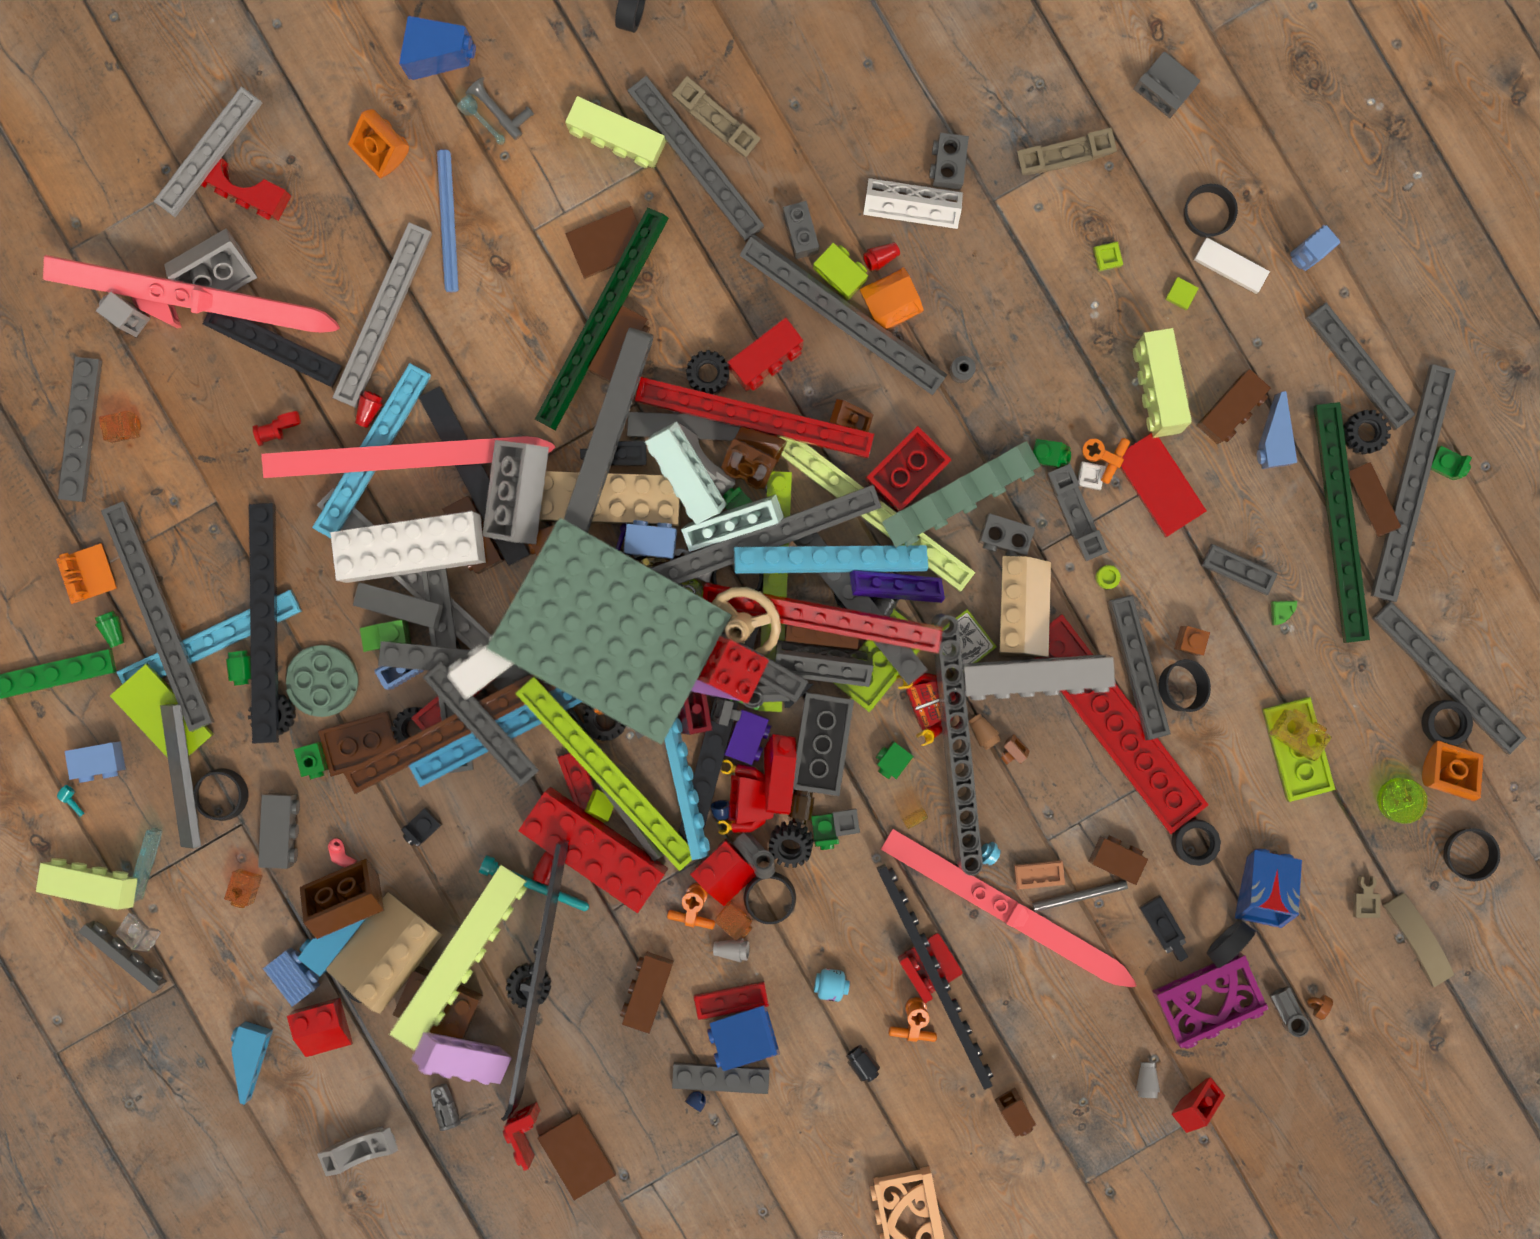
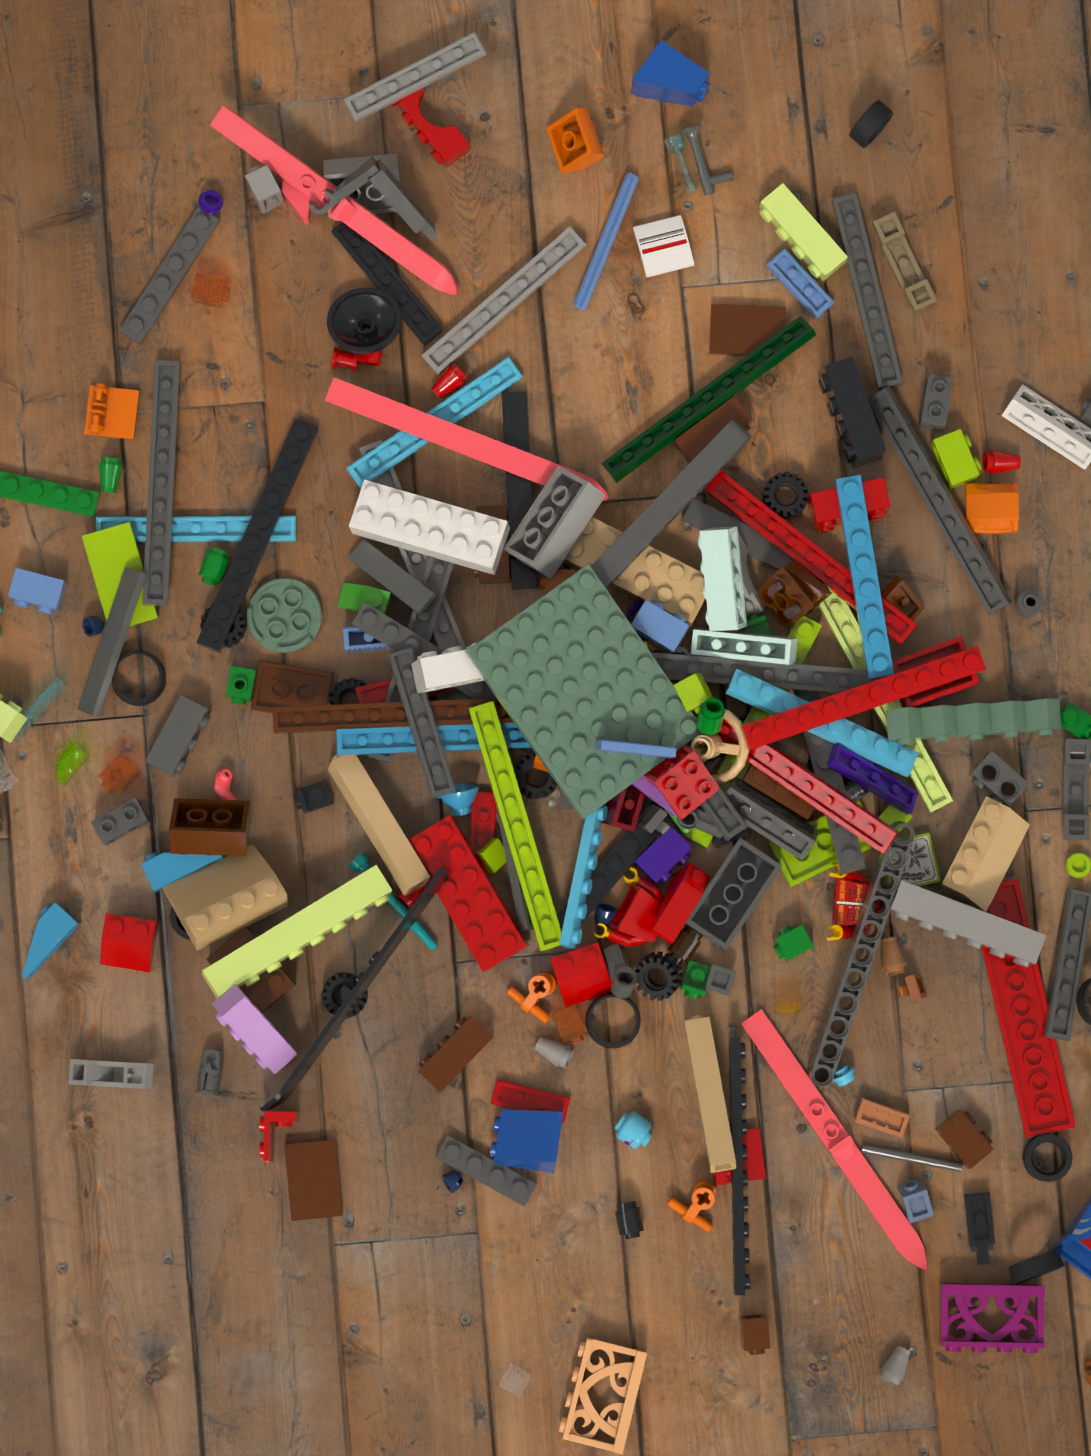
camera: 25 degrees right, 5 degrees down
medium blue brick [263,948,320,1007] -> none
black hinge [580,441,647,466] -> none
red slope [1171,1077,1225,1133] -> none
dark grey piece [1270,986,1310,1037] -> none
none -> clear neon green brick [55,741,89,788]
none -> dark blue hinge [82,616,104,637]
none -> dark grey brick [91,798,151,846]
none -> dark purple plate [198,190,223,214]
none -> dark grey hinge [309,156,437,240]
none -> black dish [327,288,402,354]
none -> tan brick [328,754,430,896]
none -> dark azure piece [437,782,479,816]
none -> medium blue tile [595,740,676,758]
none -> white slope [633,215,694,278]
none -> lime brick [674,673,713,714]
none -> tan brick [684,1015,736,1173]
none -> green brick [696,698,725,735]
none -> red plate [740,646,986,750]
none -> medium blue tile [766,248,835,320]
none -> black brick [818,356,886,469]
none -> dark azure plate [835,475,894,679]
none -> lime tile [878,804,912,832]
none -> sand blue bracket [897,1179,934,1223]

